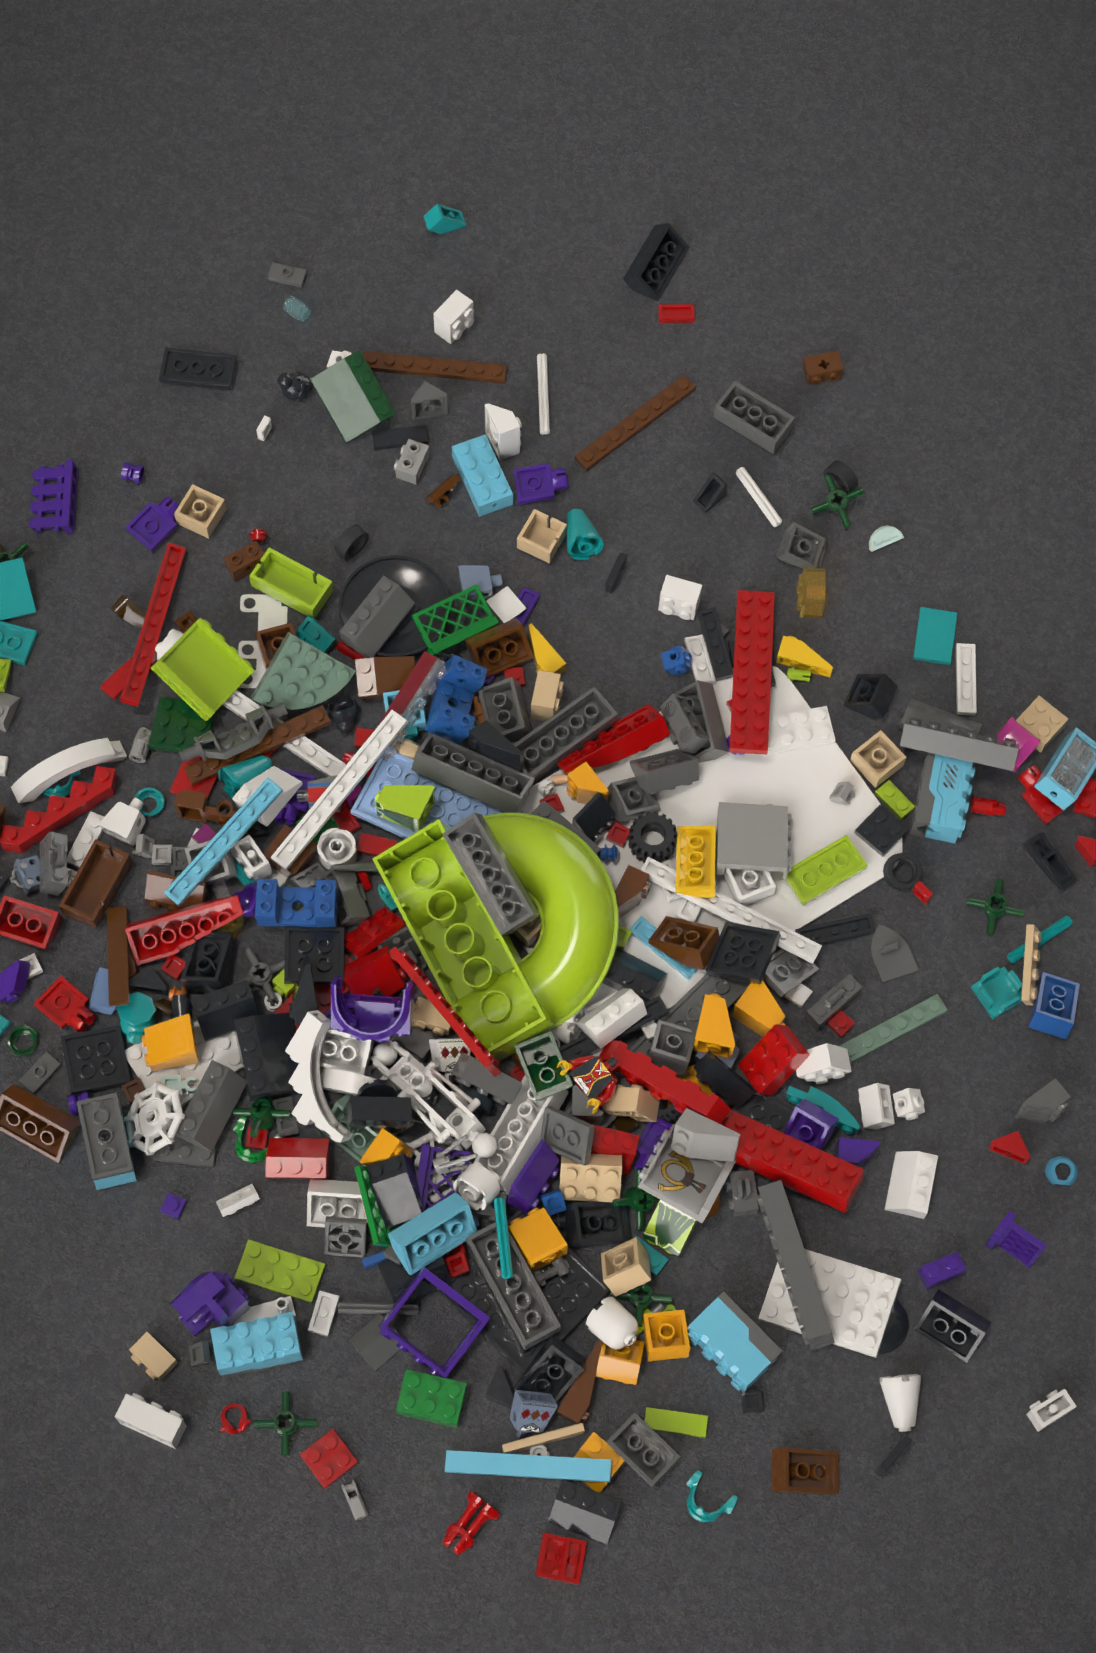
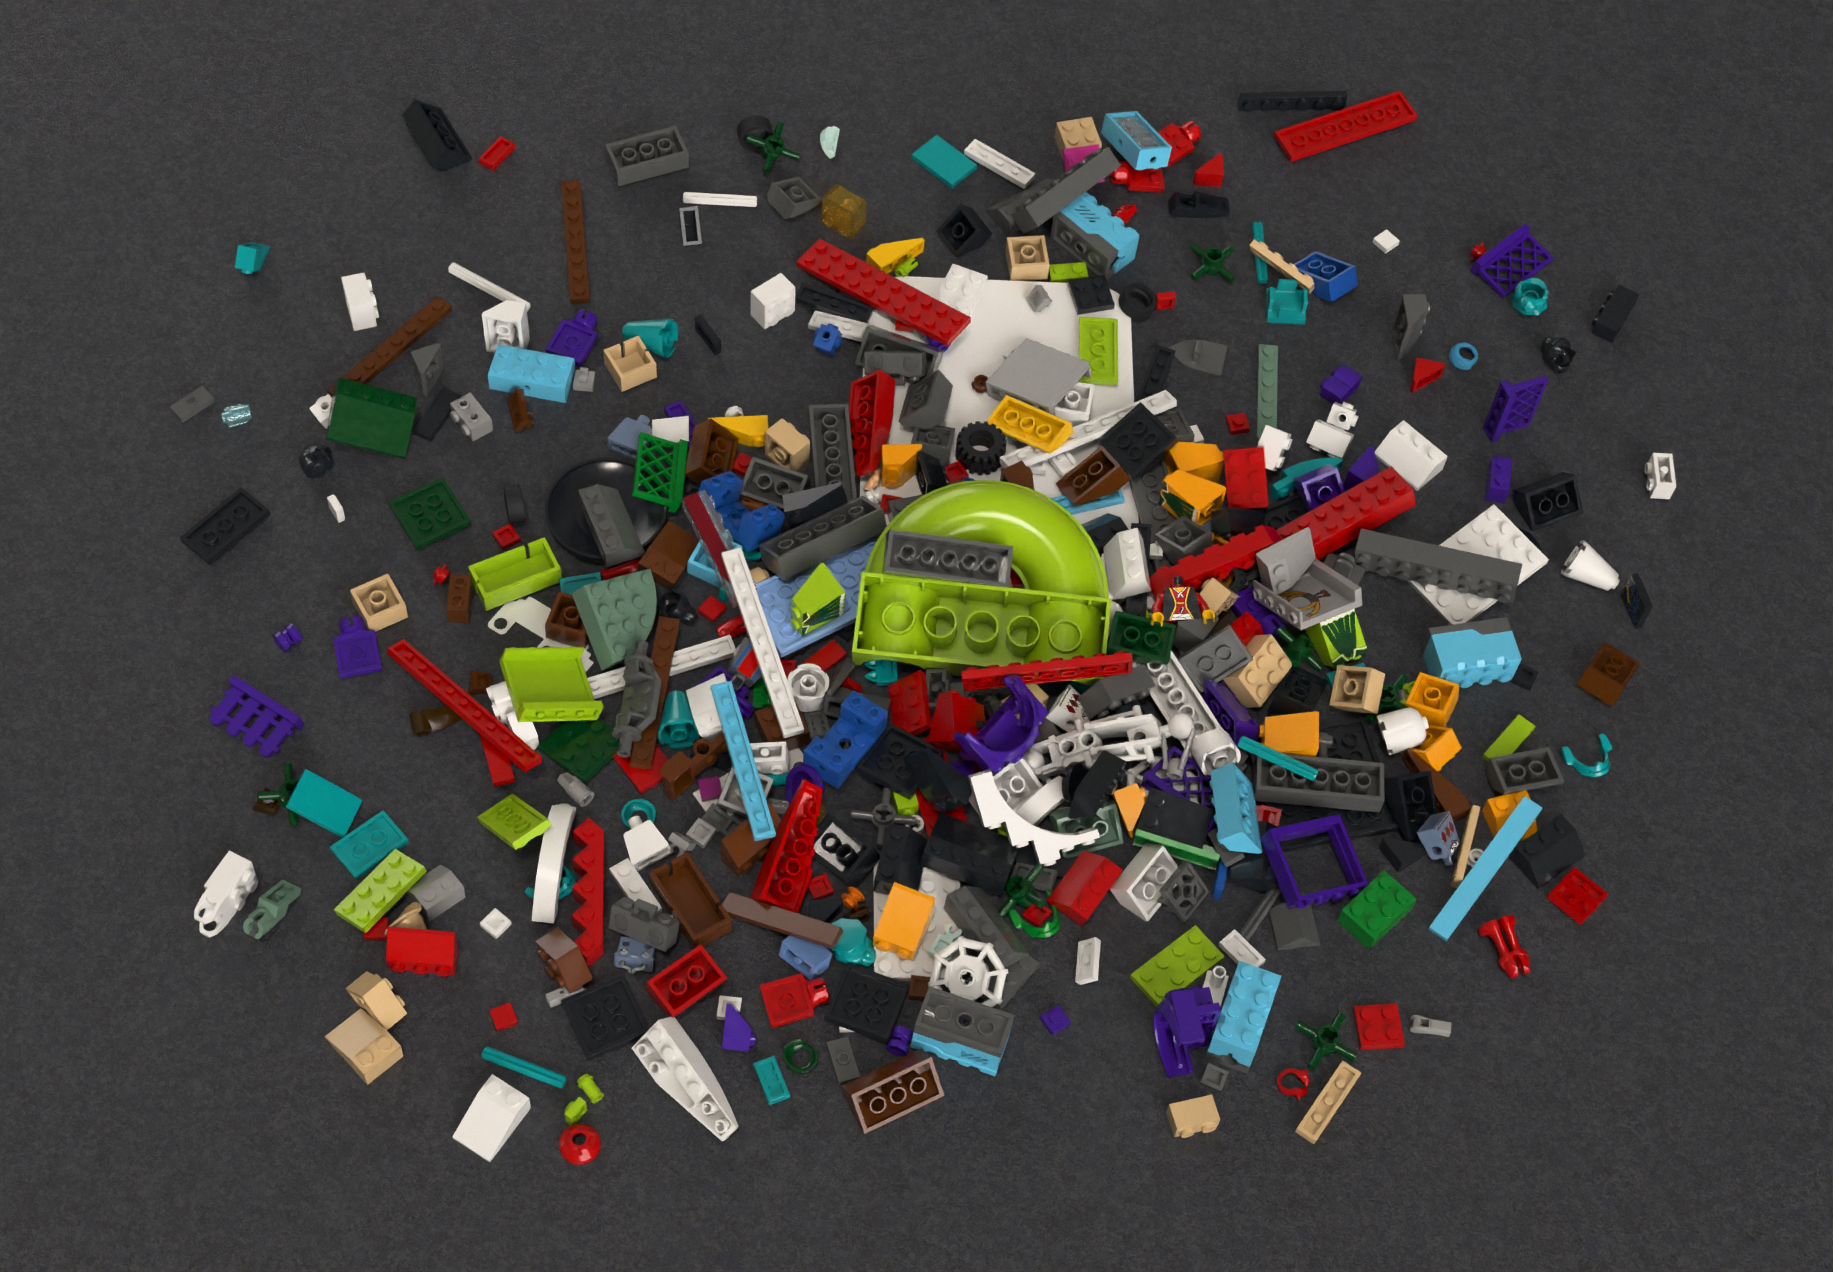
camera: 60 degrees left, 10 degrees down
white brick [115,1393,187,1449] -> none
black brick [171,994,193,1018] -> none
blue plate [540,1189,567,1216] -> none
reddish brown brick [802,350,844,385] -> none
dark grey piece [804,974,862,1031] -> none
none -> dark green plate [388,477,471,550]
none -> lime plate [477,793,552,850]
none -> red tile [492,524,521,551]
none -> white slope [506,711,539,750]
none -> light grey tile [573,367,595,392]
none -> white plate [725,406,744,417]
none -> reddish brown plate [971,375,989,393]
none -> tan plate [1295,1060,1361,1144]
none -> dark purple brick [1320,364,1363,404]

